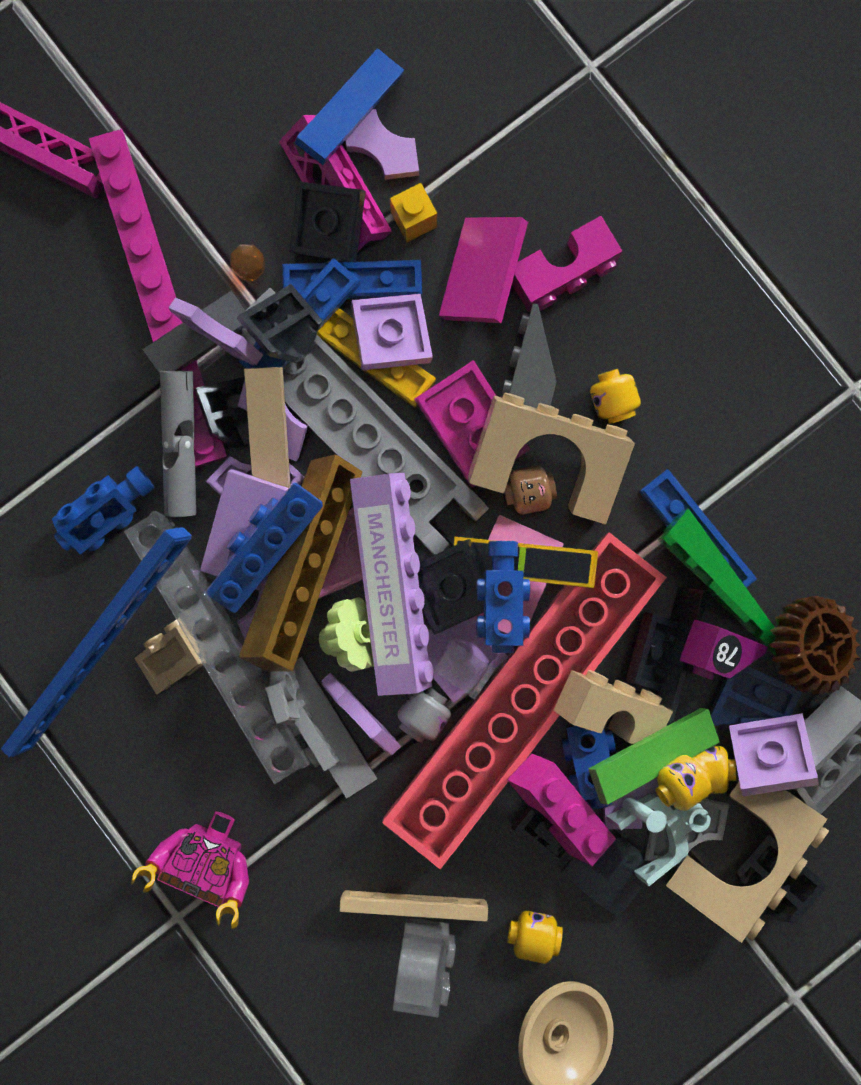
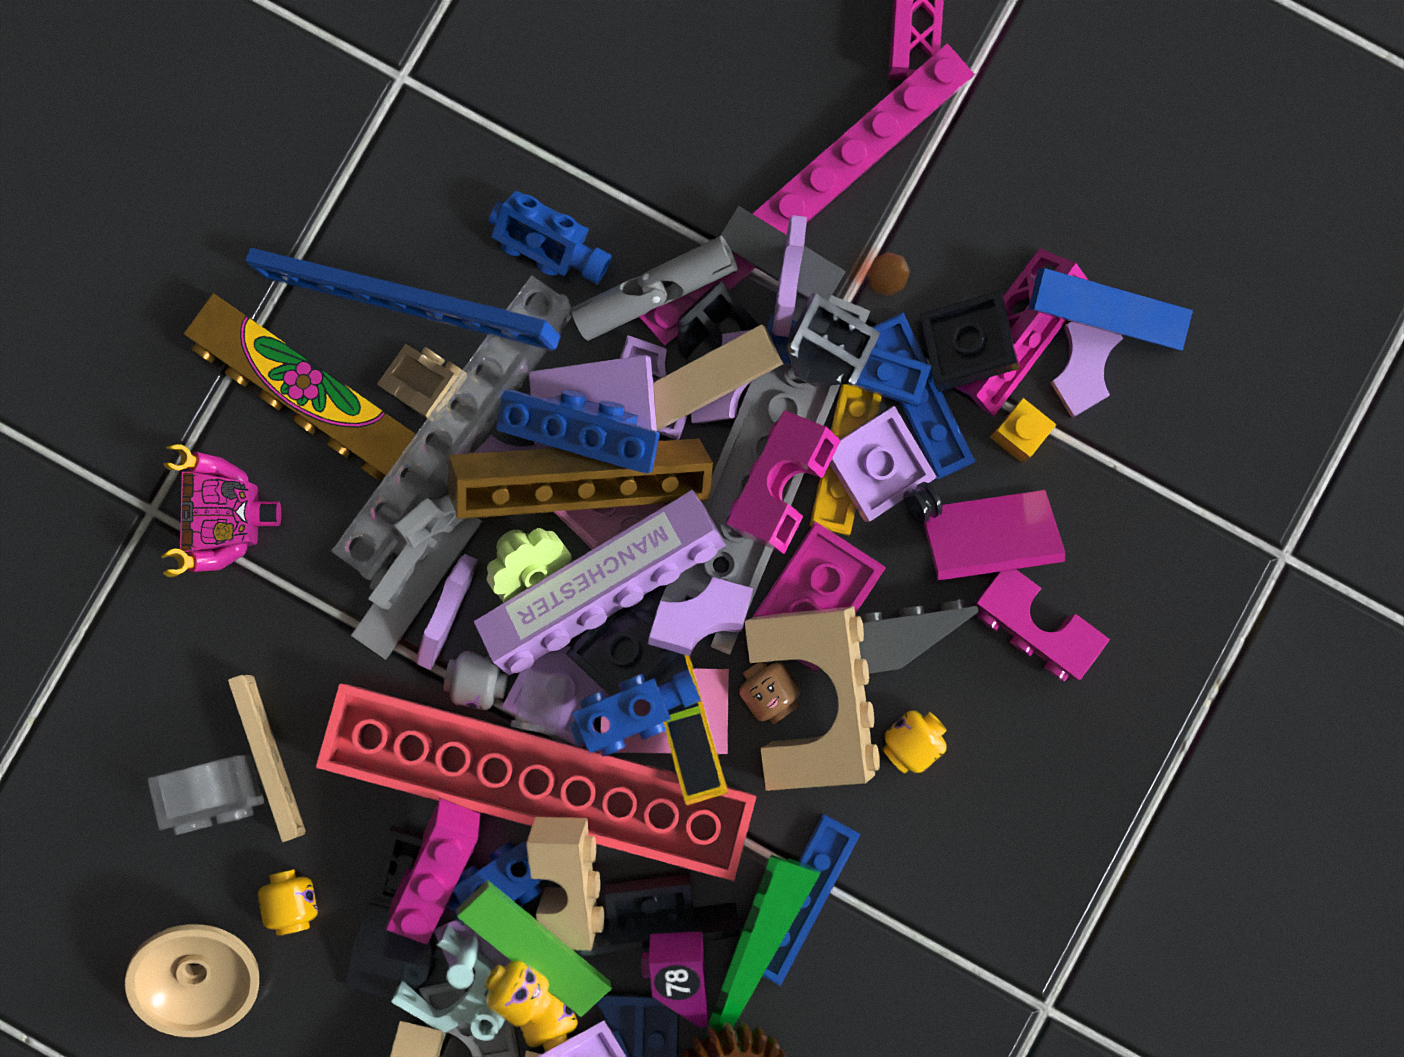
camera: 65 degrees right, 0 degrees up
none -> brick [184,293,424,482]
none -> lavender tile [648,577,753,656]
none -> dark pink arch [727,410,841,554]
none -> black bush [903,482,943,525]

